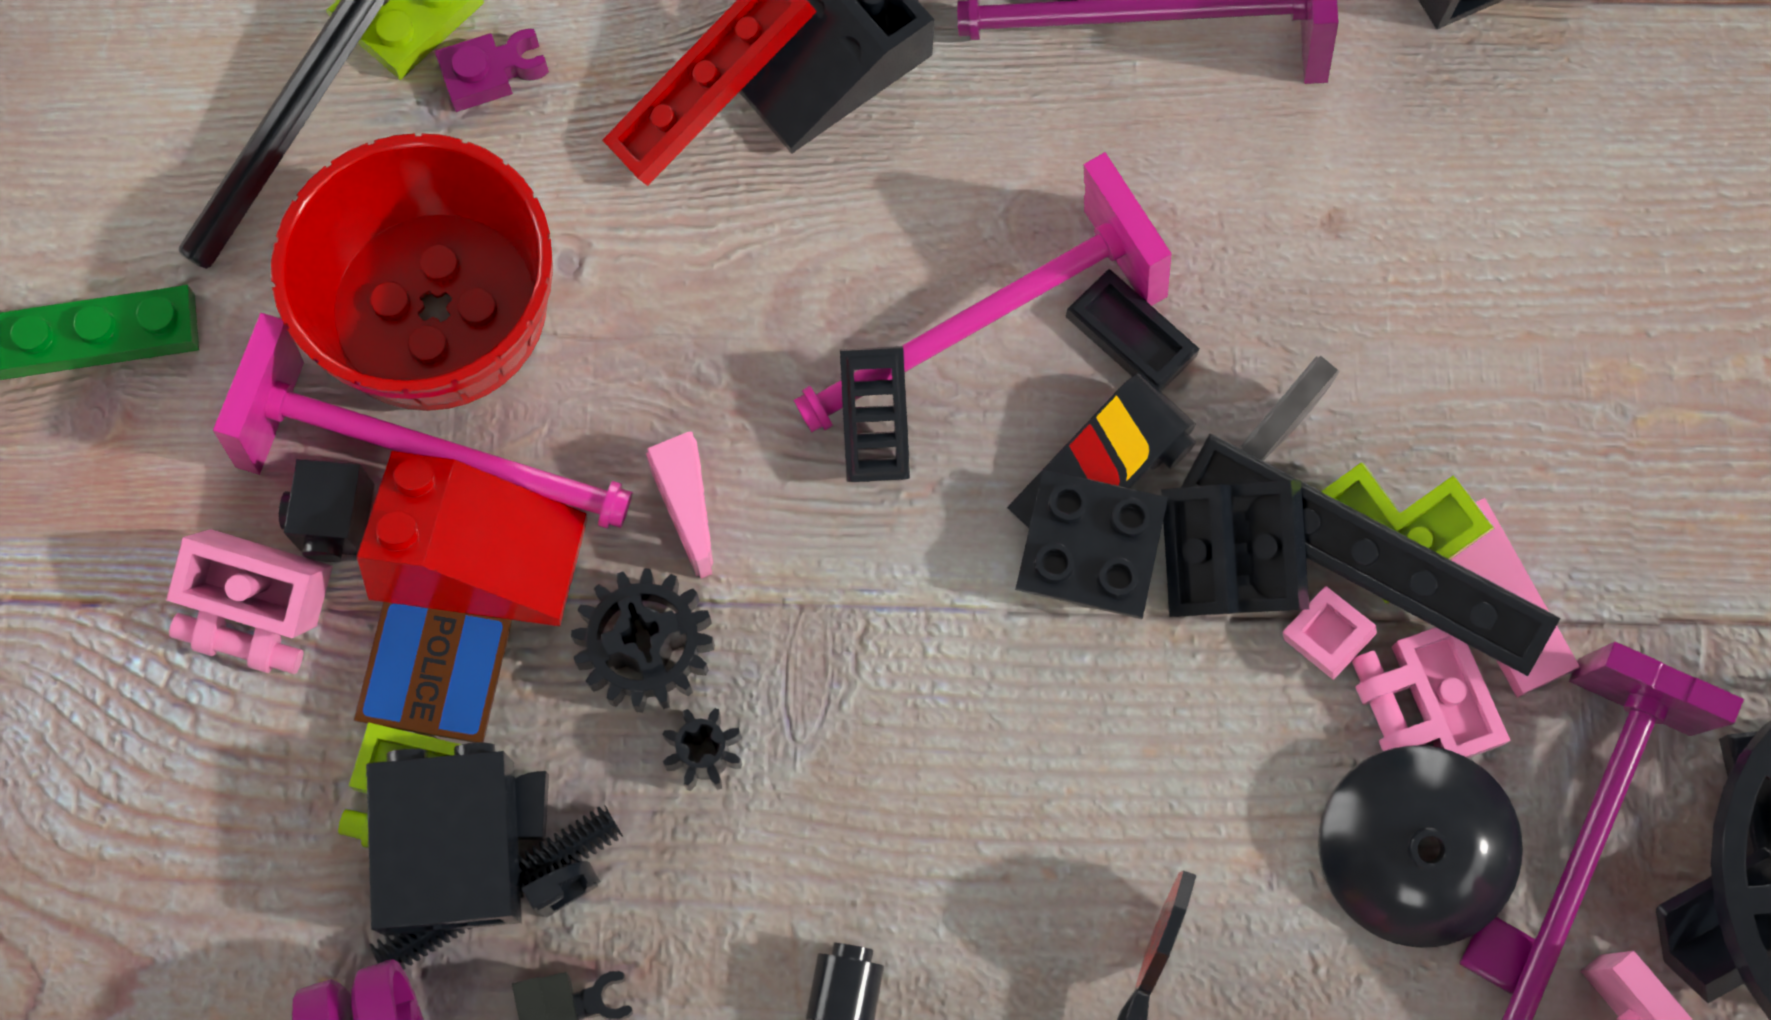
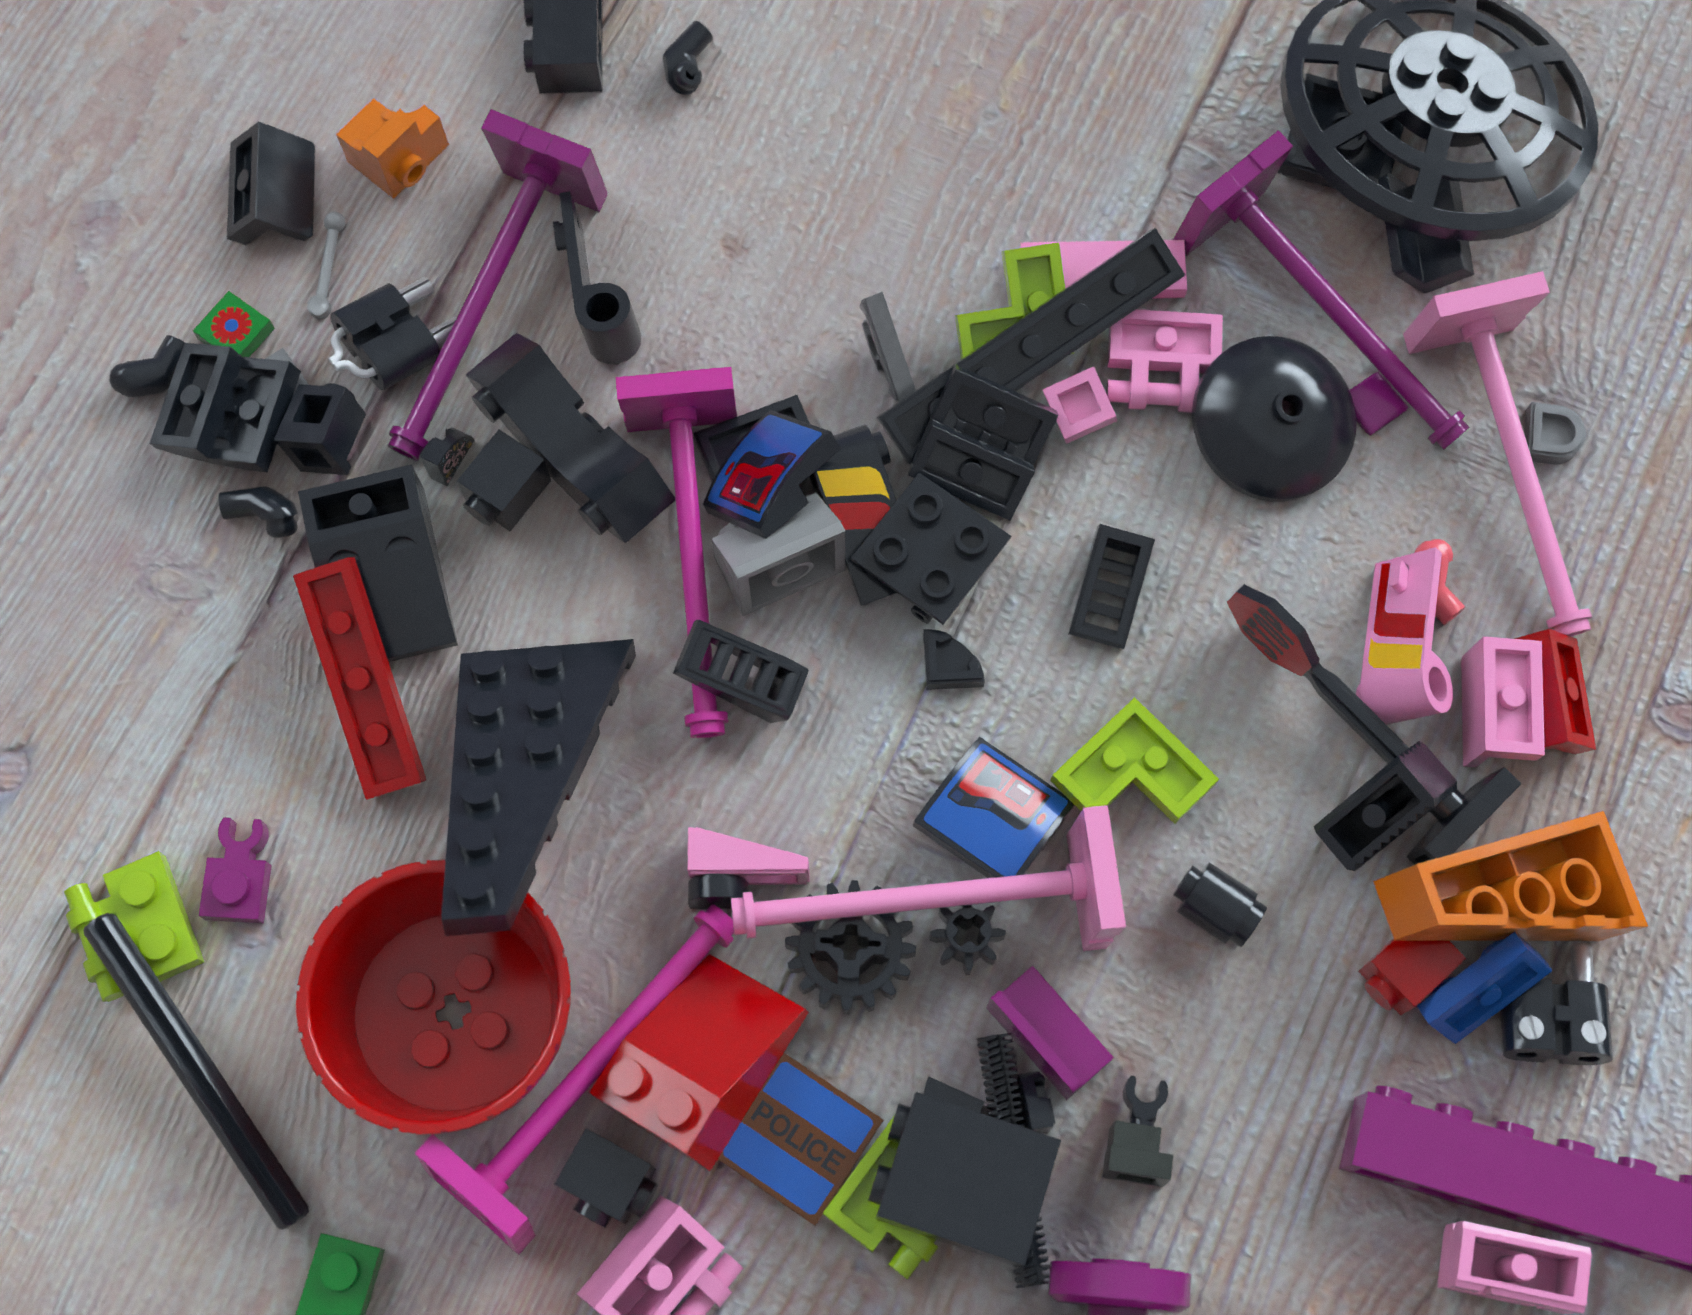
camera: 65 degrees left, 0 degrees up
none -> black tile [420,427,474,486]
none -> black wing [441,639,636,936]
none -> black brick [457,429,551,532]
none -> black brick [465,332,675,544]
none -> black door [553,191,642,364]
none -> black arm [663,21,713,95]
none -> black tile [688,874,749,909]
none -> slope [703,410,841,539]
none -> light grey slope [711,493,846,616]
none -> bright pink tile [731,805,1126,951]
none -> slope [913,736,1075,878]
none -> black tile [923,629,985,690]
none -> magenta panel [986,965,1114,1100]
none -> lime plate [1050,697,1219,824]
none -> black slope [1068,524,1155,650]

